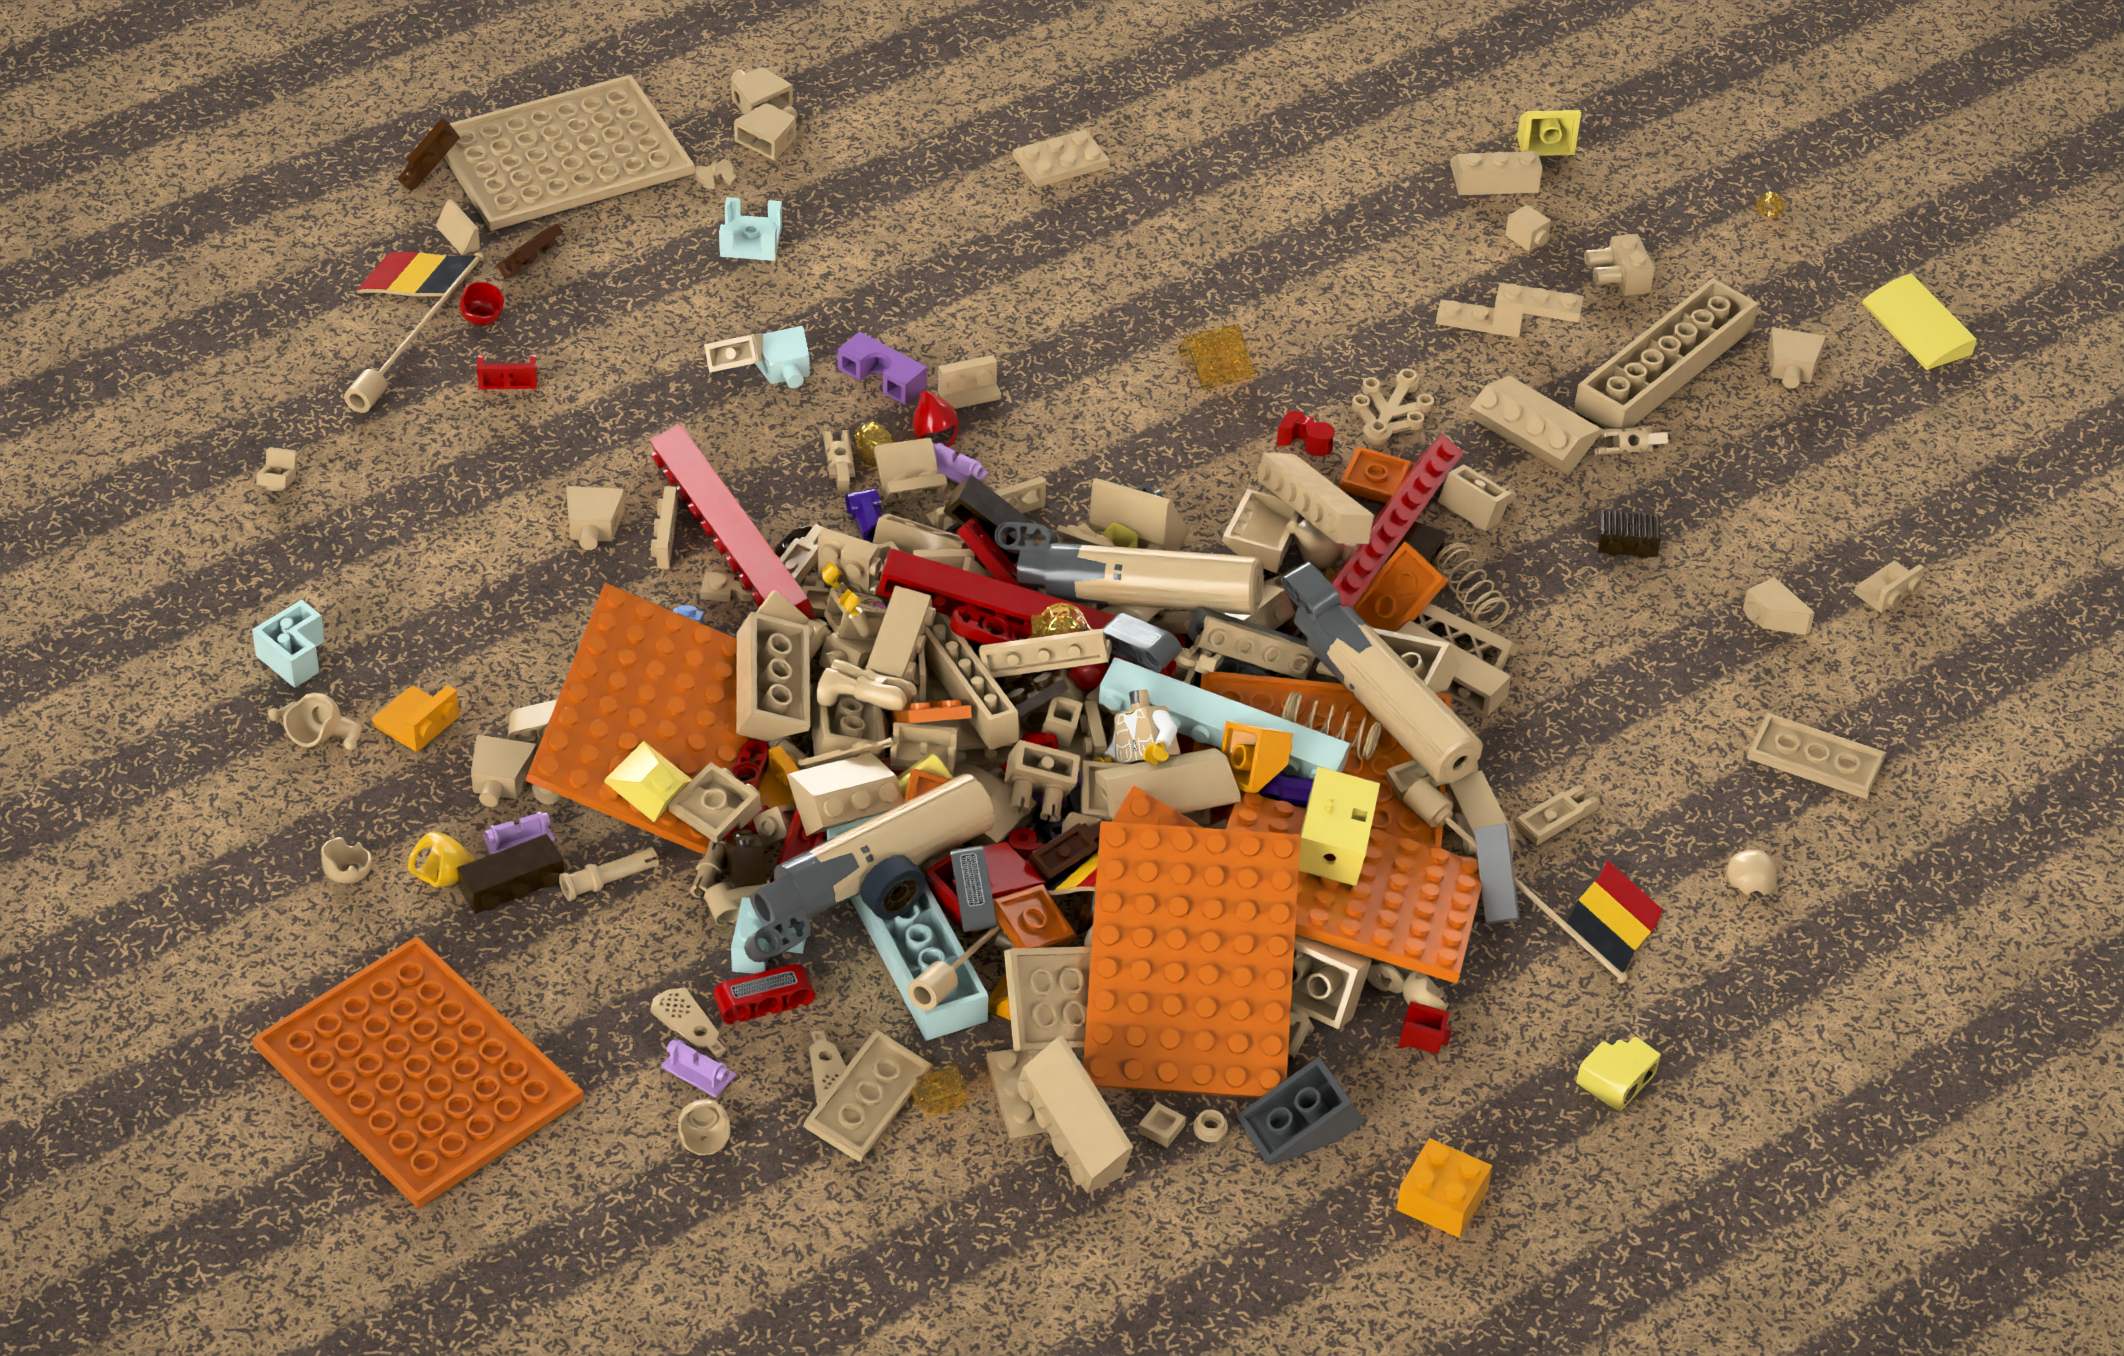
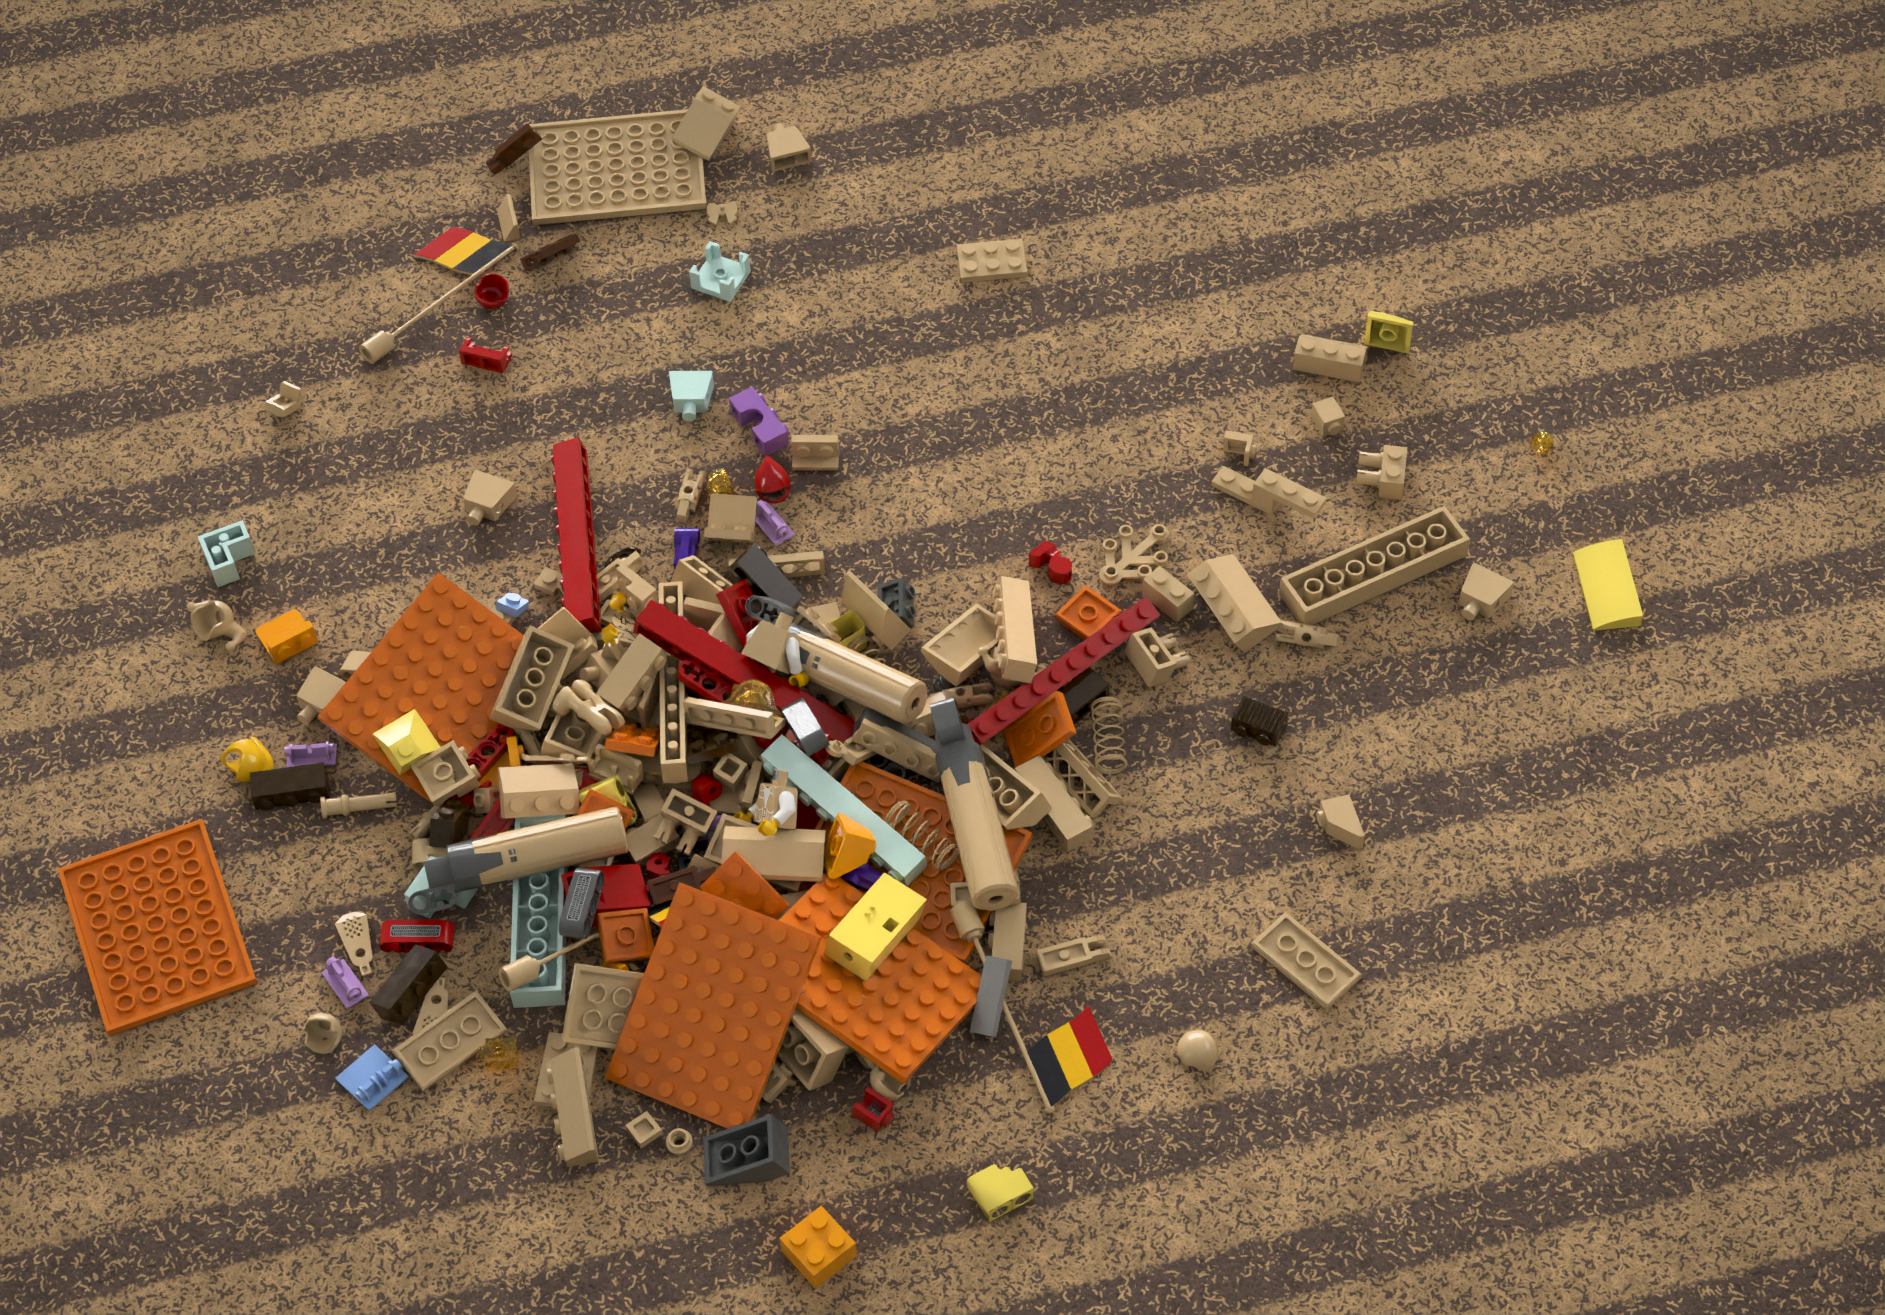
camera: 25 degrees right, 10 degrees up
tan hair [321,837,372,884] -> none
tan plate [651,486,678,569] -> none
tan slope [704,333,763,373] -> none
tan torso [734,104,798,161] -> none
black wheel [860,855,926,919] -> none
clear yellow bracket [1178,323,1255,390] -> none
tan bracket [1854,560,1925,613] -> none
none -> light blue hinge [335,1044,409,1111]
none -> dark brown brick [369,944,448,1025]
none -> tan slope [671,86,741,161]
none -> tan torso [742,612,809,687]
none -> tan brick [1142,566,1194,622]
none -> tan bracket [1223,431,1256,466]

